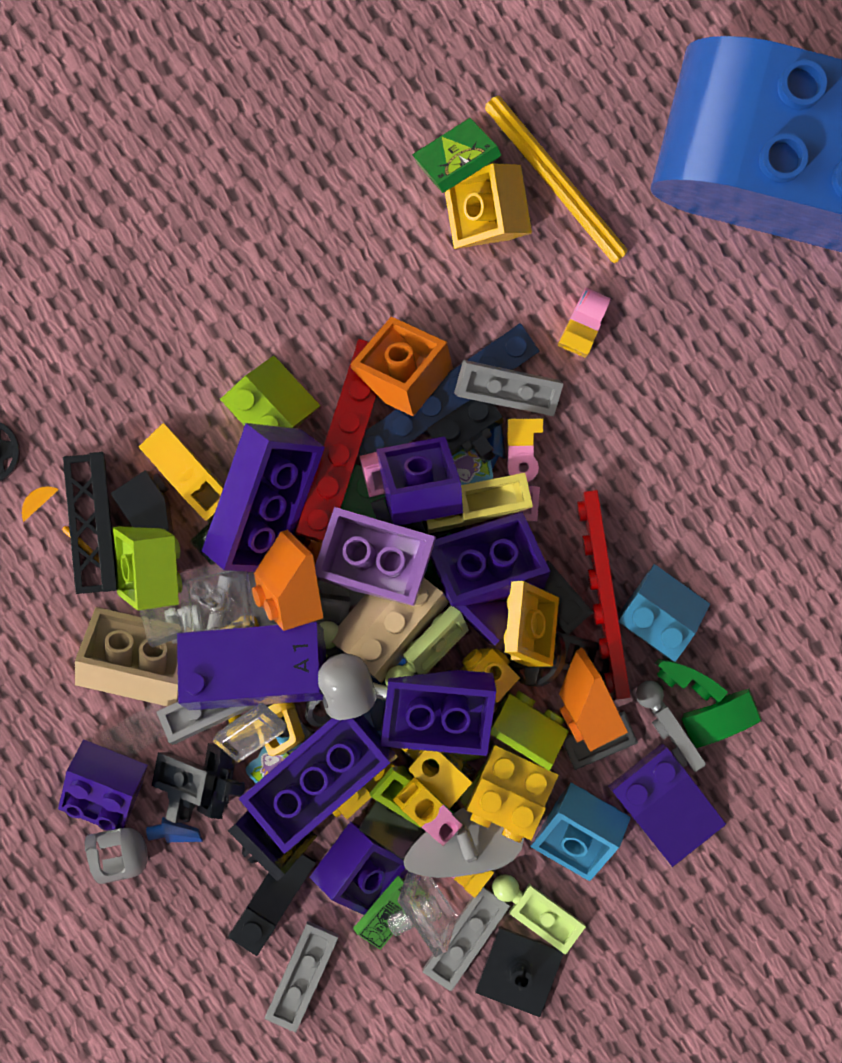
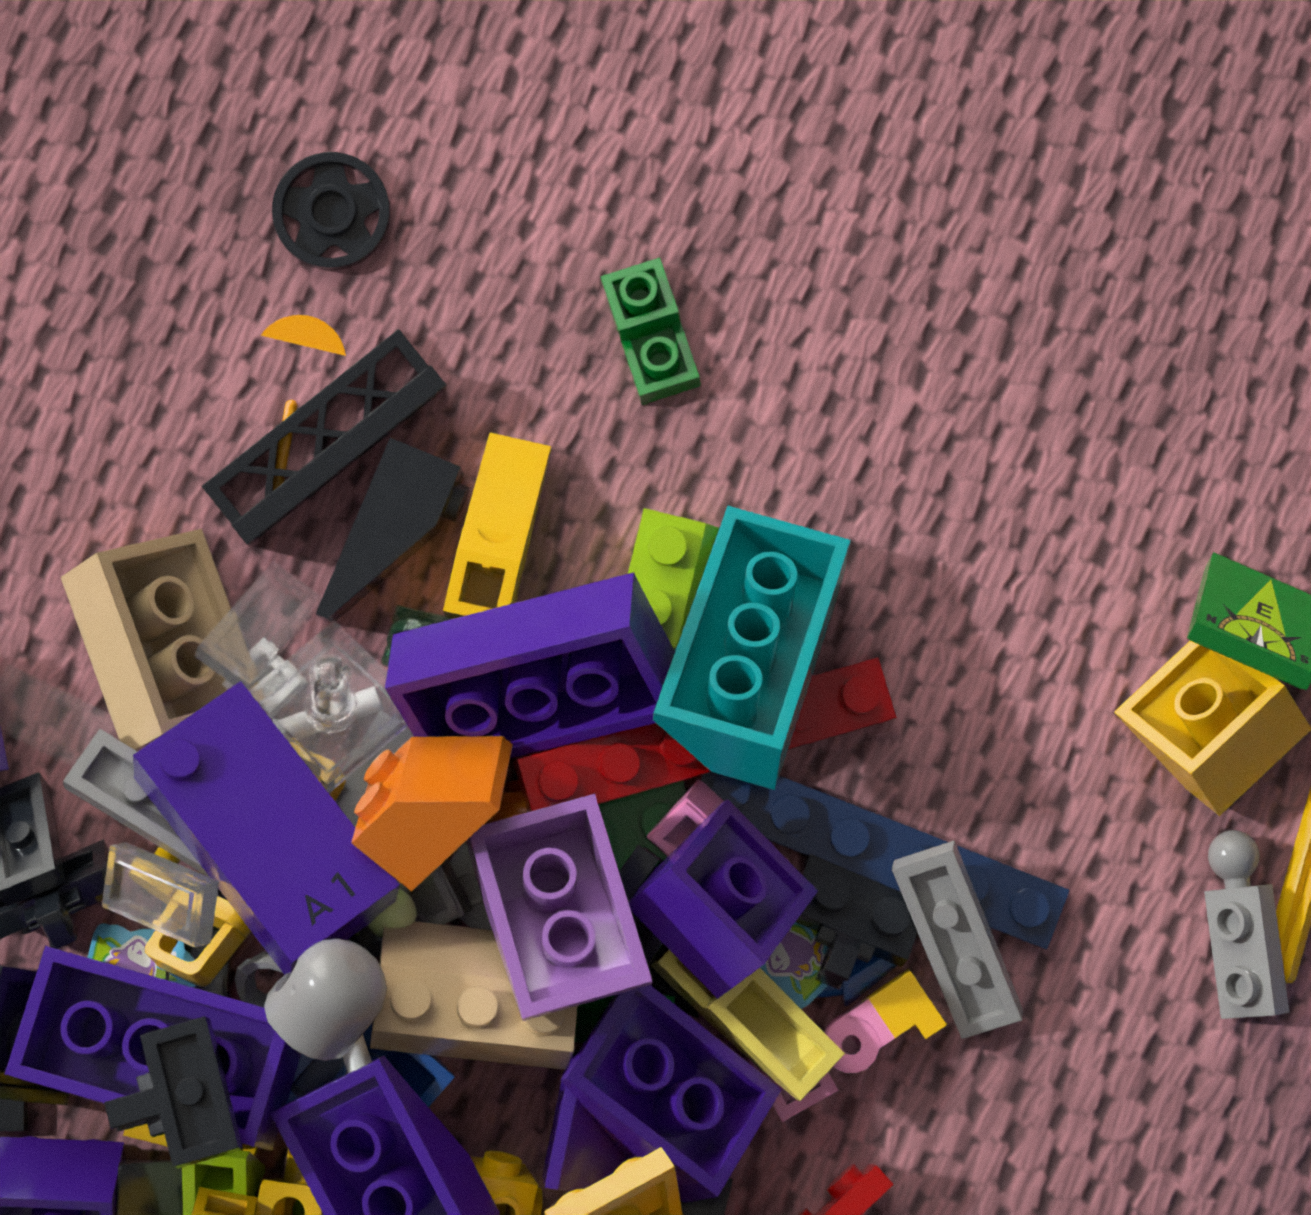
camera: 55 degrees right, 5 degrees down
lime slope [113,526,183,611] -> none
orange slope [350,316,453,417] -> none
yellowish green plate [385,606,469,685] -> none
leg [557,287,611,358] -> none
none -> black hinge [104,1016,243,1169]
none -> green slope [600,257,701,405]
none -> teal slope [653,506,851,790]
none -> light grey plate [1204,830,1290,1019]

